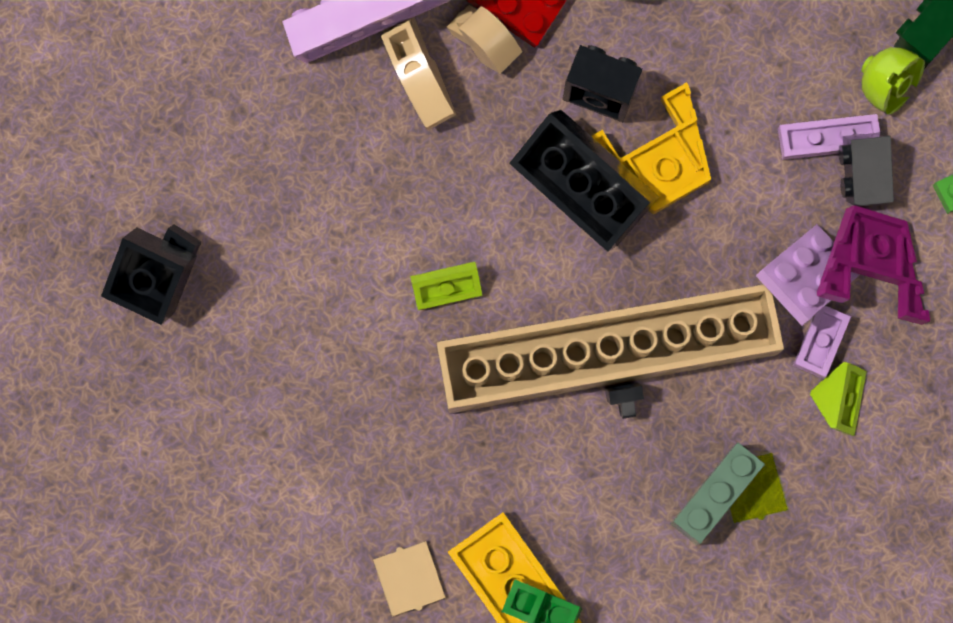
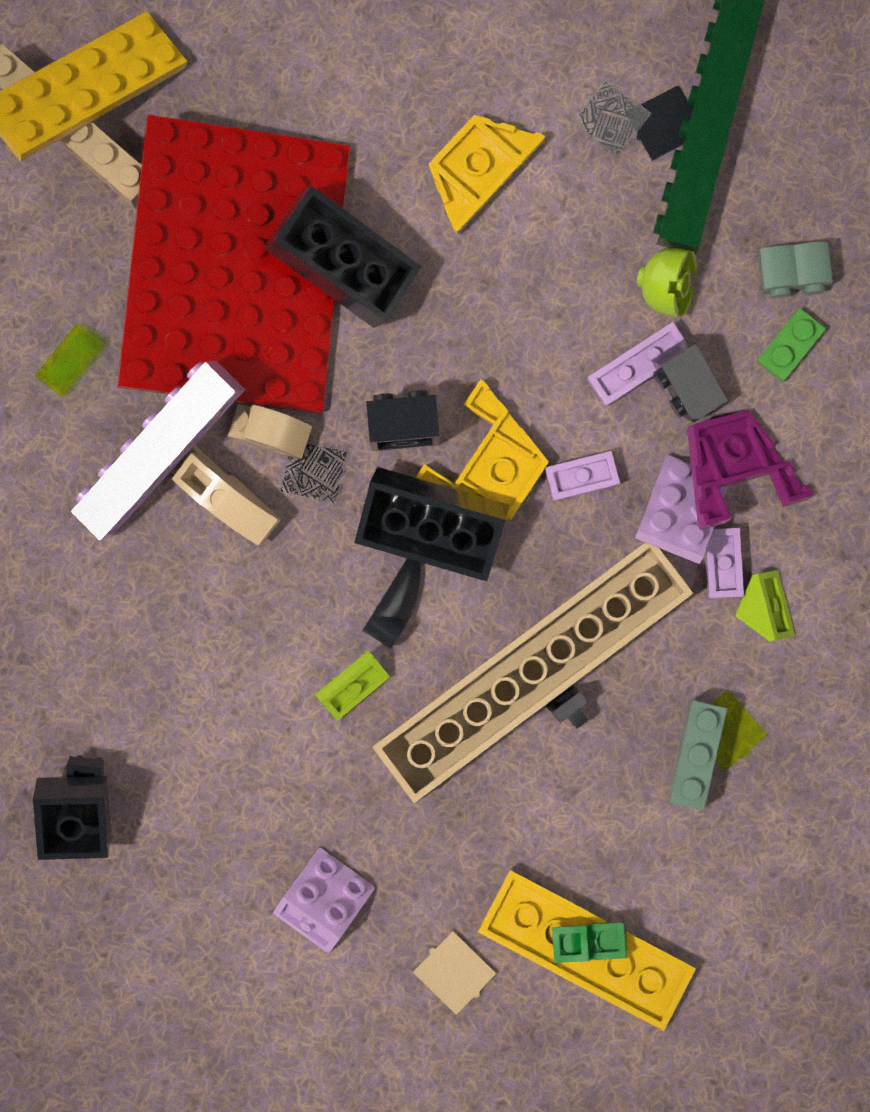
camera: 25 degrees left, 5 degrees up
none -> lavender bracket [273,848,375,954]
none -> clear piece [278,442,349,506]
none -> black piece [362,559,421,649]
none -> lavender plate [545,451,620,502]

